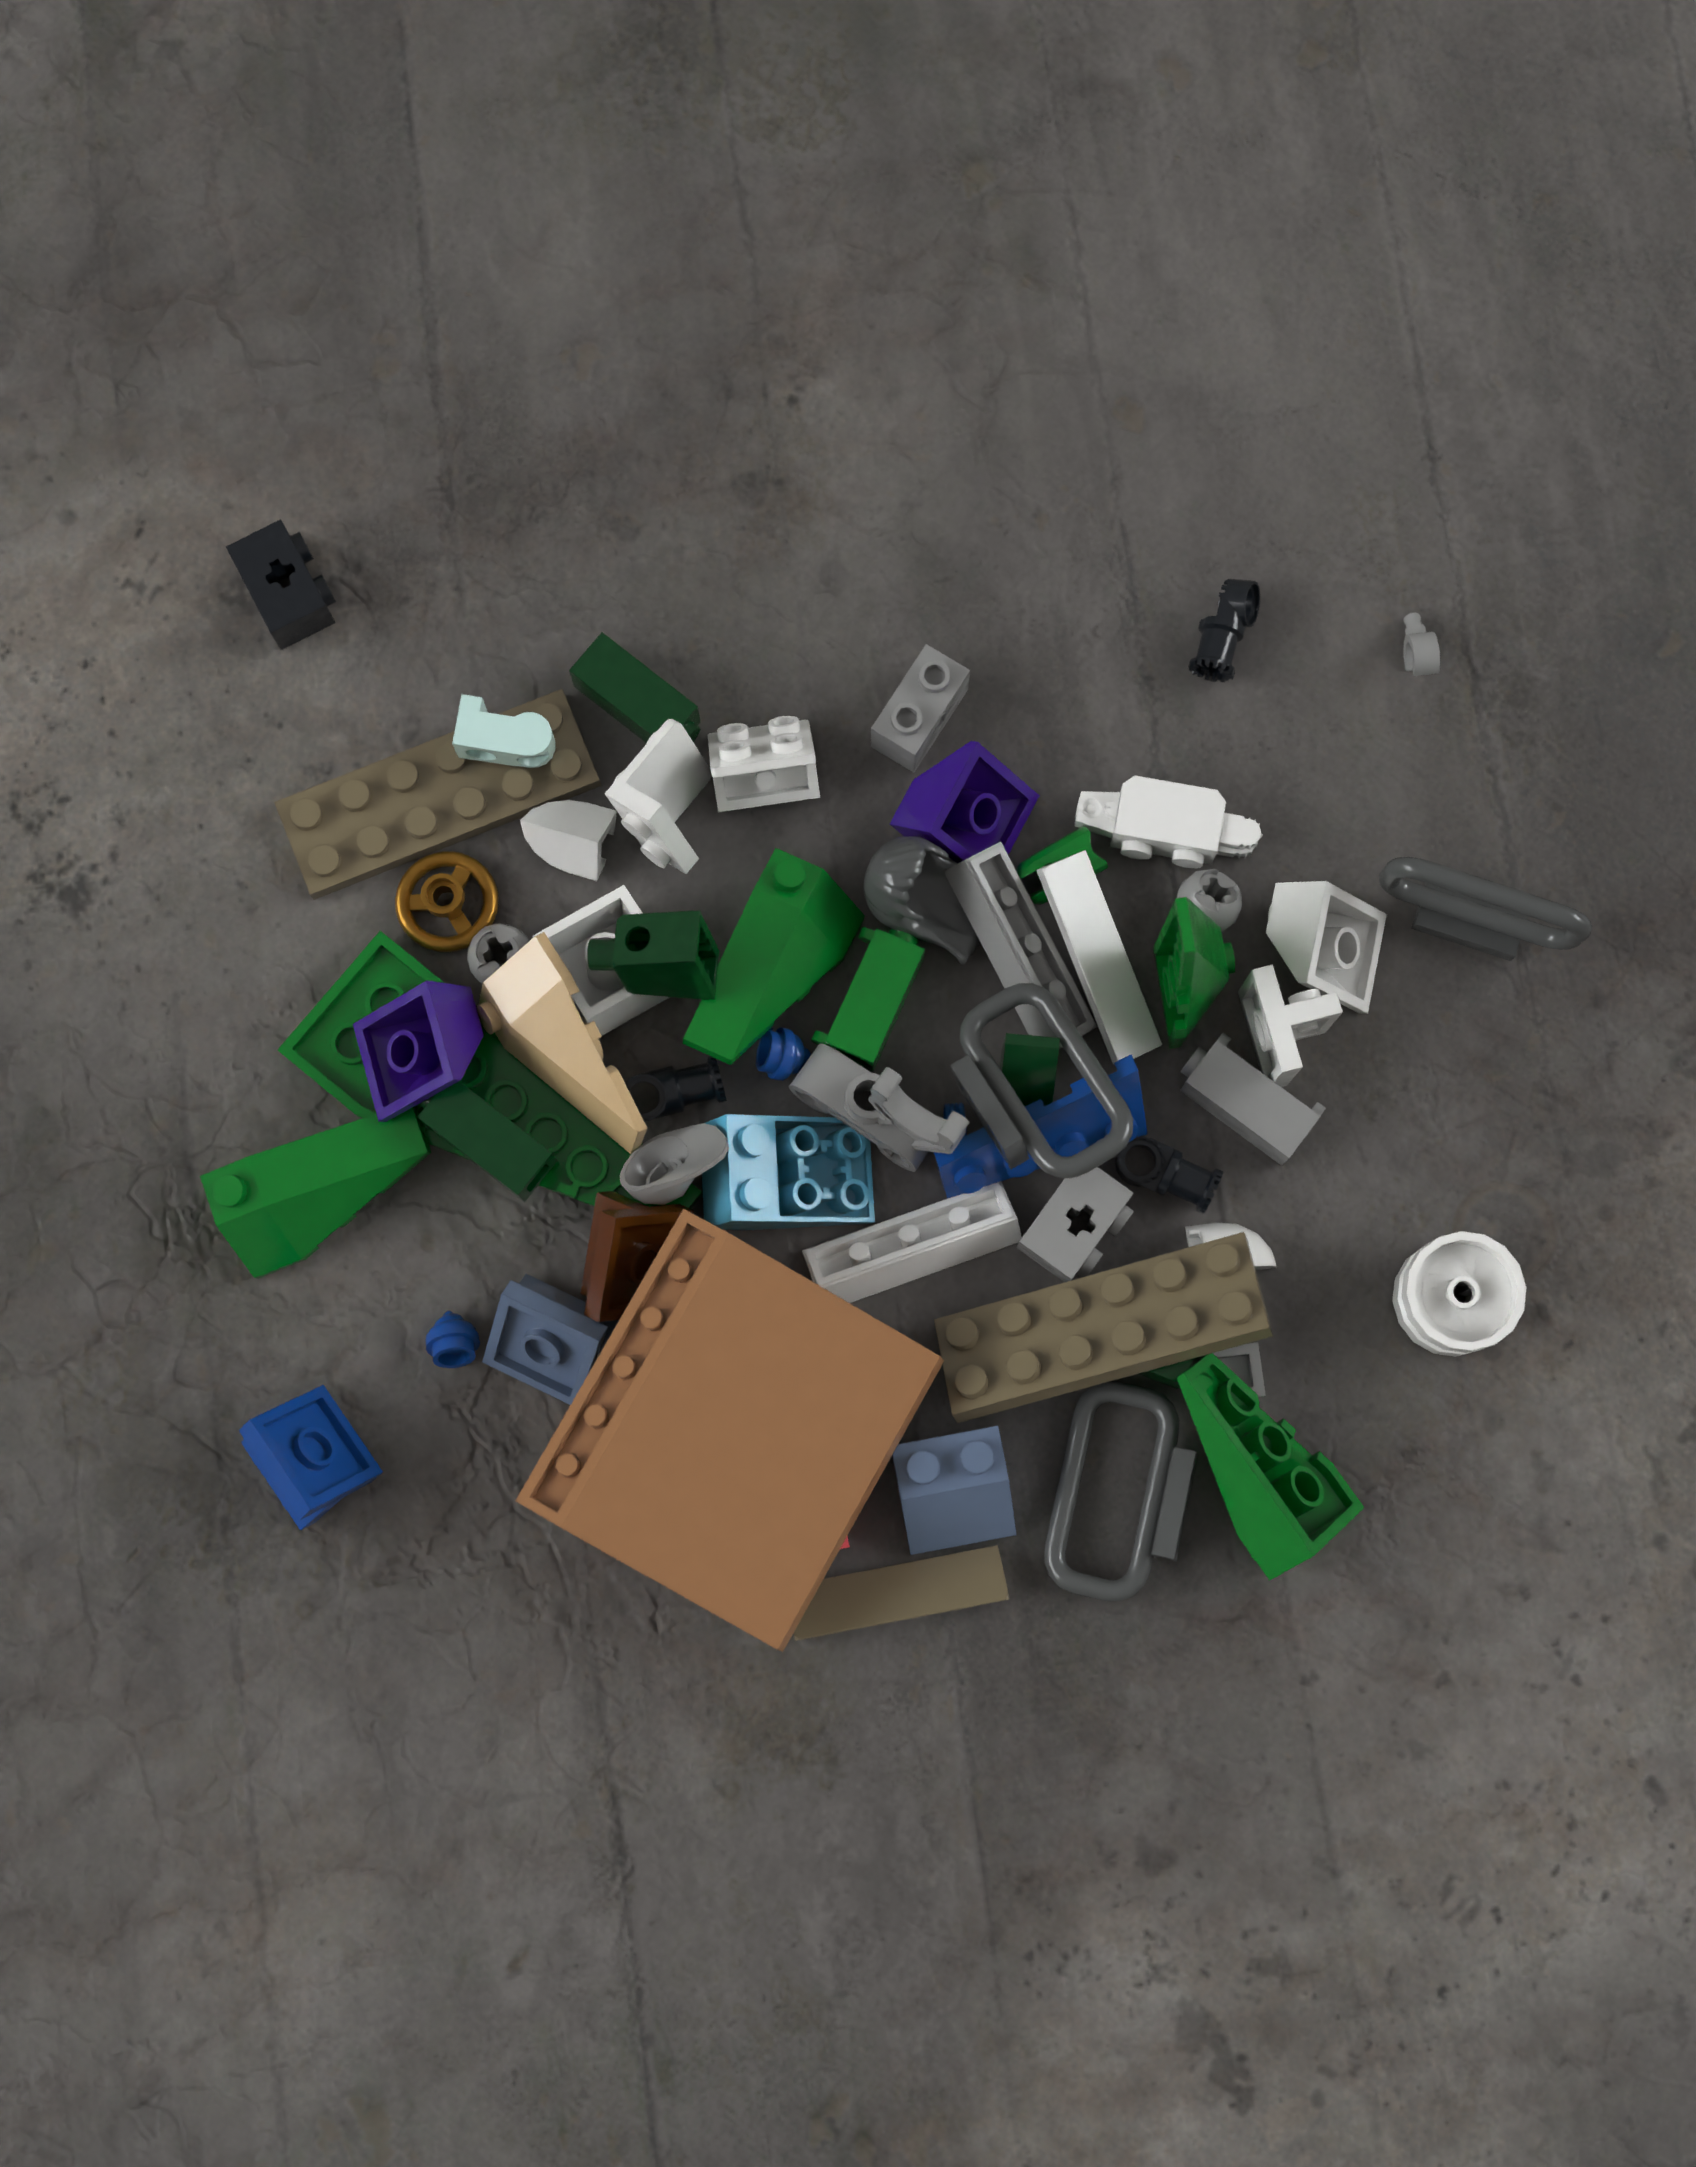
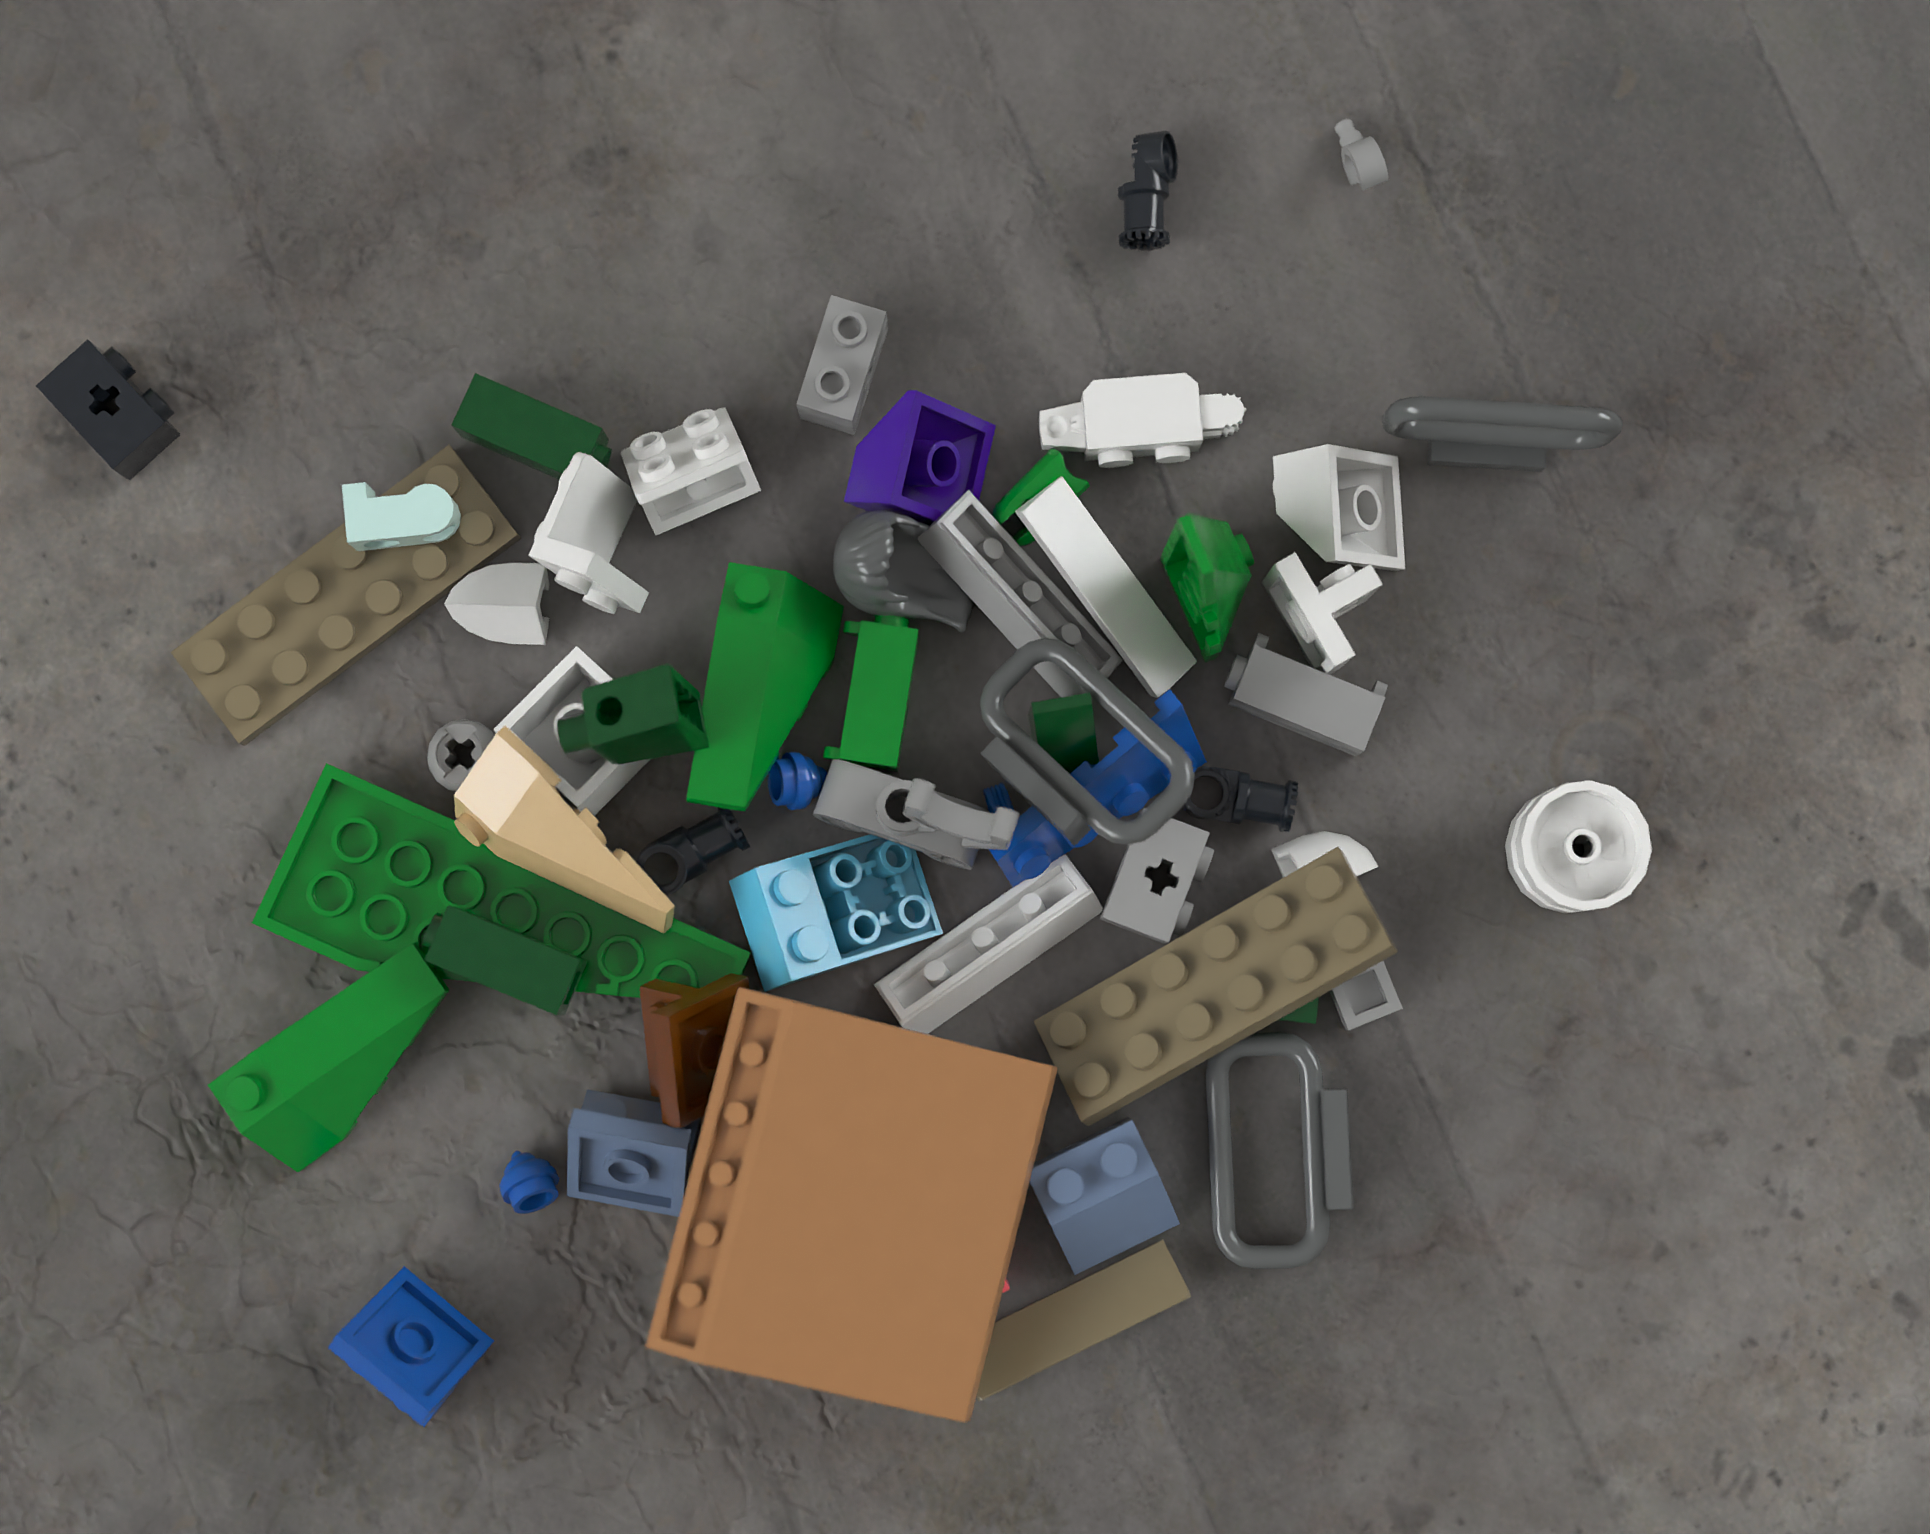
camera: 20 degrees left, 5 degrees up
dark purple slope [353,980,484,1122] -> none
pearl gold piece [395,851,499,952] -> none
light grey cap [620,1123,729,1205] -> none
light grey piece [1176,869,1242,932] -> none
green wedge [1177,1353,1364,1581] -> none

